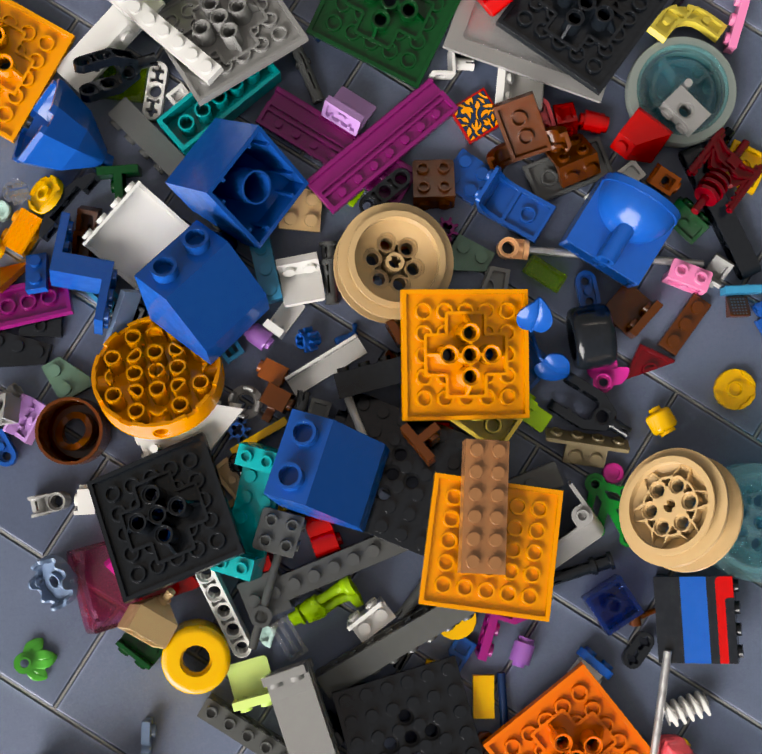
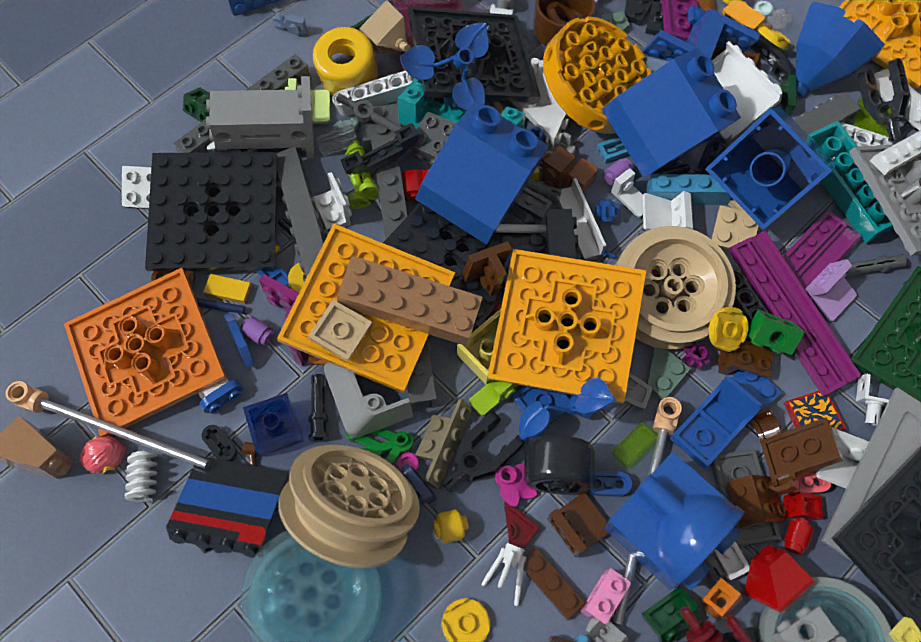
camera: 105 degrees right, 20 degrees down
none -> blue tile [224,313,254,367]
none -> tan plate [308,300,372,362]
none -> black slope [340,123,420,175]
none -> blue plant [400,23,489,111]
none -> dark blue plate [401,463,437,505]
none -> white plant [481,543,526,606]
none -> yellow tile [708,307,748,352]
none -> green brick [747,310,805,355]

